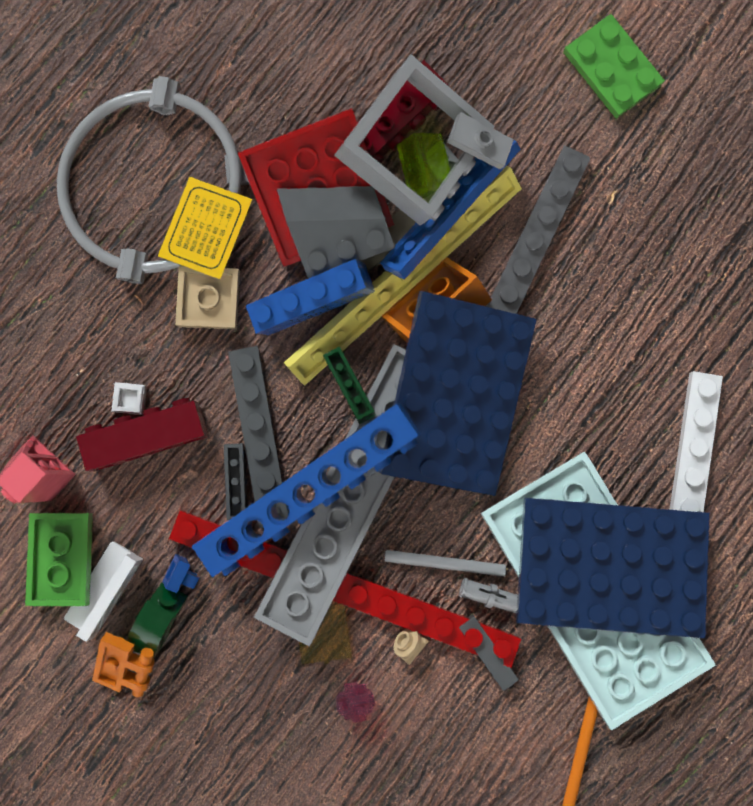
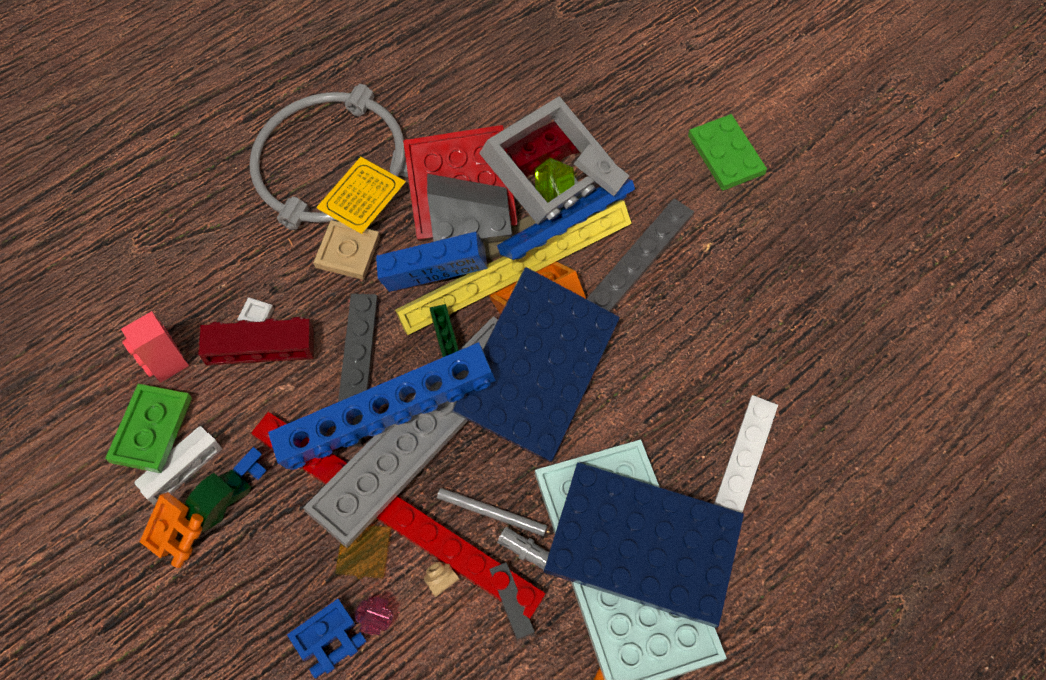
camera: 10 degrees right, 20 degrees down
dark grey piece [224,443,248,520] -> none
none -> blue plate [287,599,367,679]

